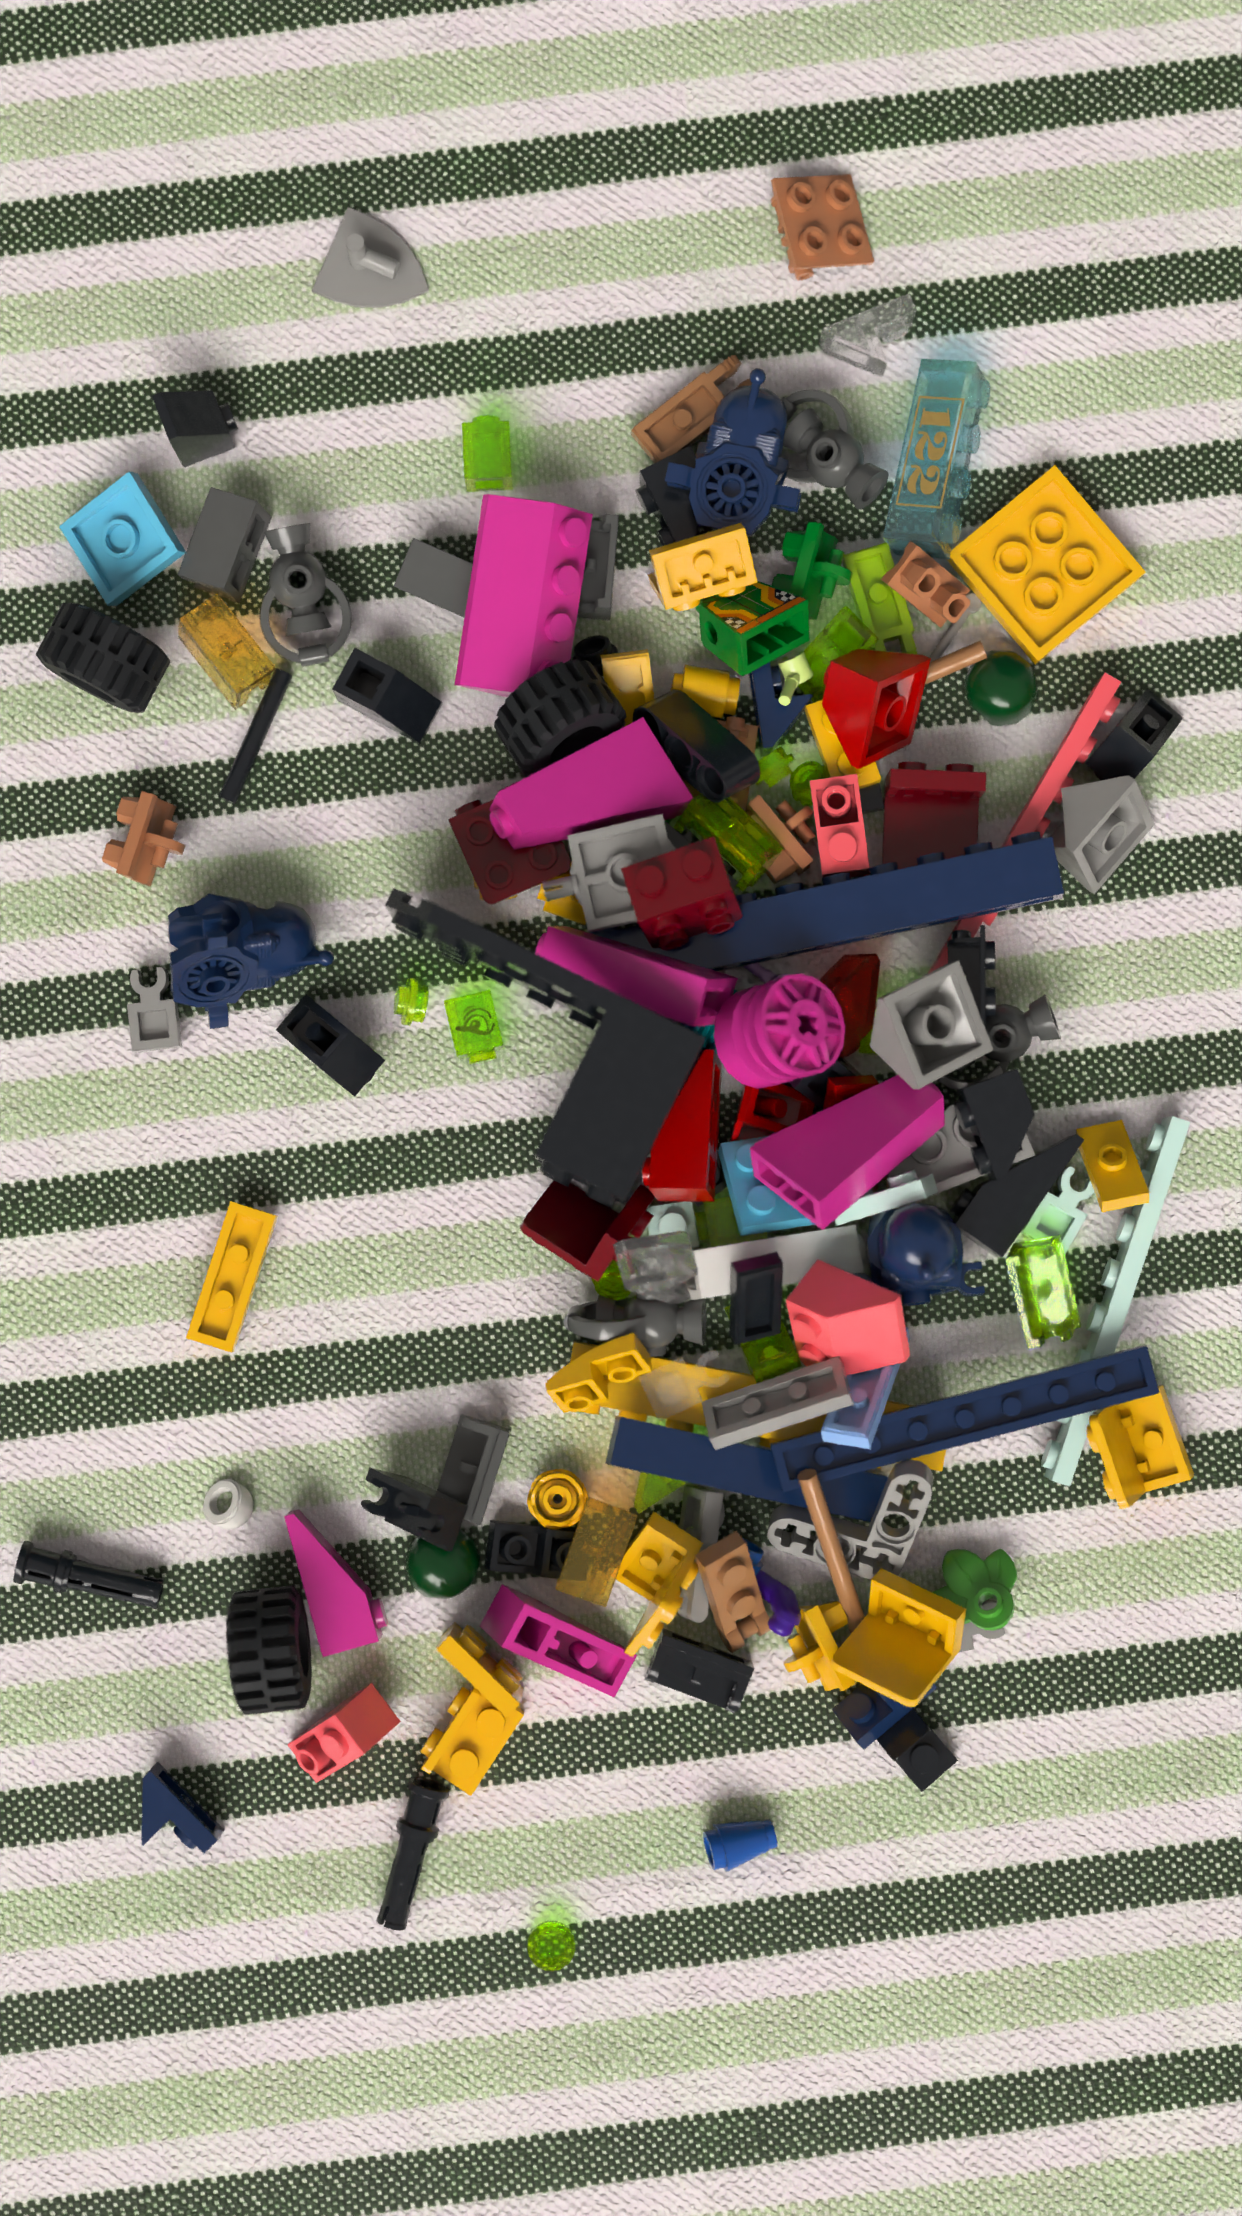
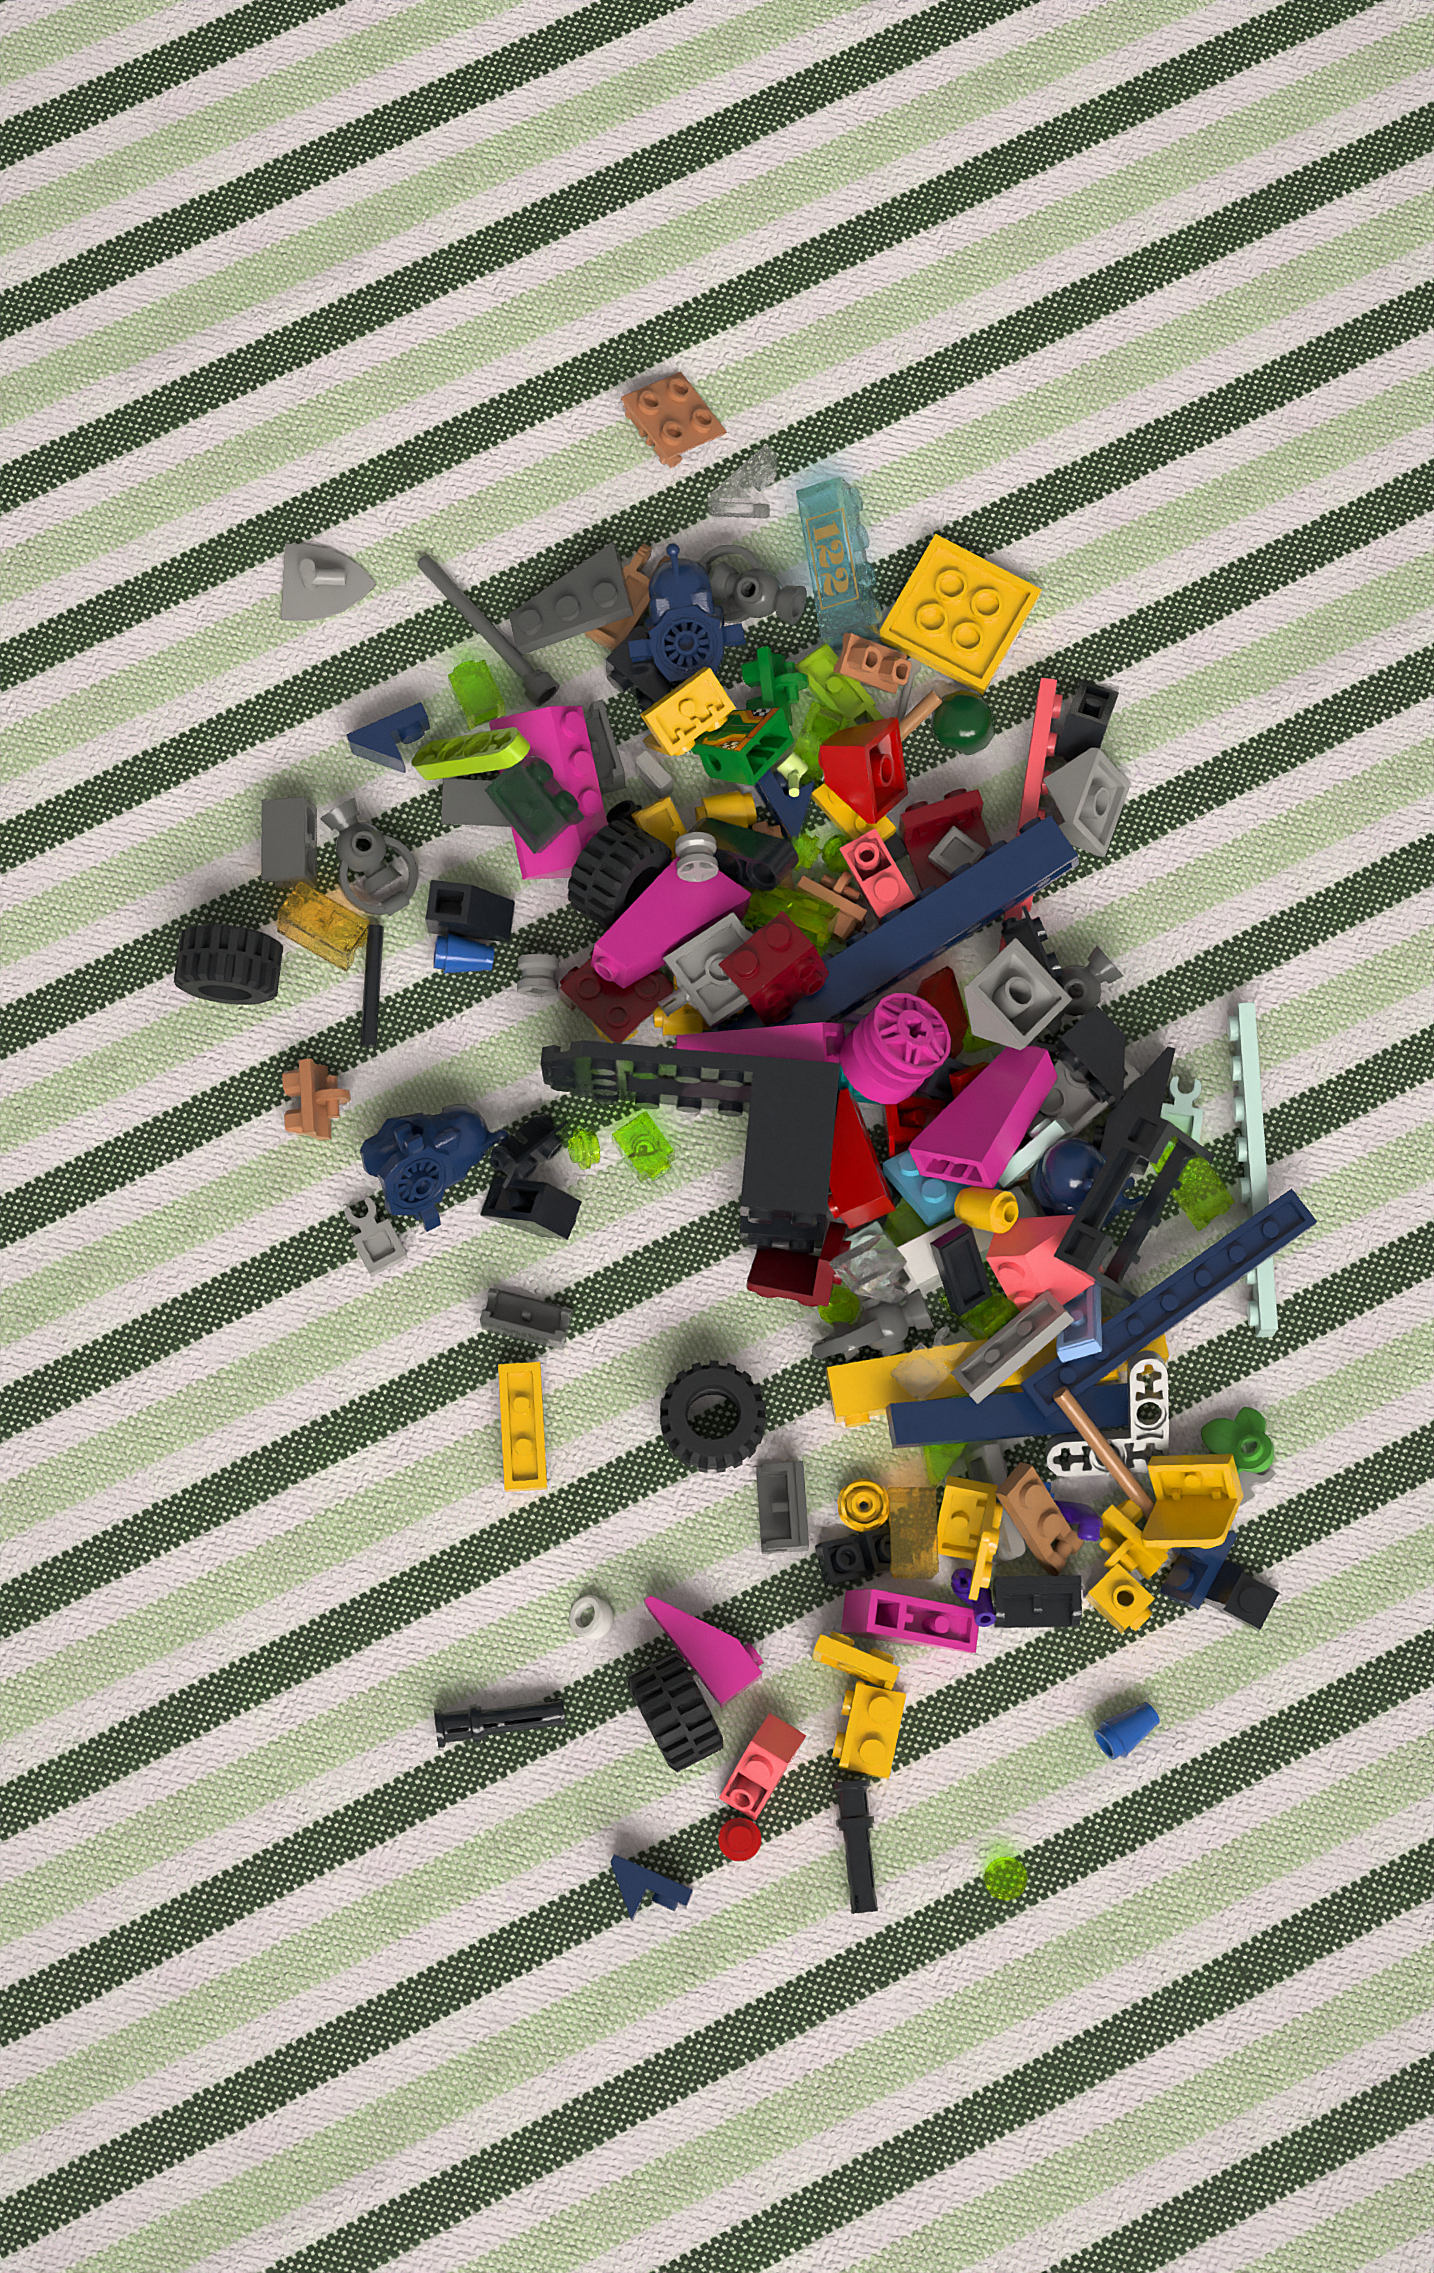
camera: 15 degrees left, 10 degrees down
medium azure plate [59,471,186,606] -> none
black slope [152,390,238,468] -> none
black hinge [361,1468,468,1552] -> none
dark green hair [404,1529,480,1599] -> none
yellow slope [545,1333,652,1413] -> none
yellow plate [1076,1120,1150,1212] -> none
yellow bracket [1086,1385,1195,1509] -> none
none -> dark blue slope [346,702,430,773]
none -> lime beam [411,727,530,781]
none -> dark grey piece [417,555,560,707]
none -> blue cone [433,933,494,974]
none -> dark grey hinge [480,1288,574,1351]
none -> clear green bracket [485,755,585,854]
none -> black hinge [489,1114,569,1189]
none -> dark grey wing [509,542,634,655]
none -> light grey wheel [517,954,559,997]
none -> light grey tile [635,750,673,800]
none -> black tyre [660,1360,766,1473]
none -> light grey wheel [675,832,718,882]
none -> red plate [718,1818,761,1862]
none -> light grey tile [928,826,986,876]
none -> dark purple arm [951,1567,996,1627]
none -> yellow brick [954,1186,1019,1234]
none -> black hinge [1054,1106,1215,1304]
none -> yellow brick [1085,1563,1155,1634]

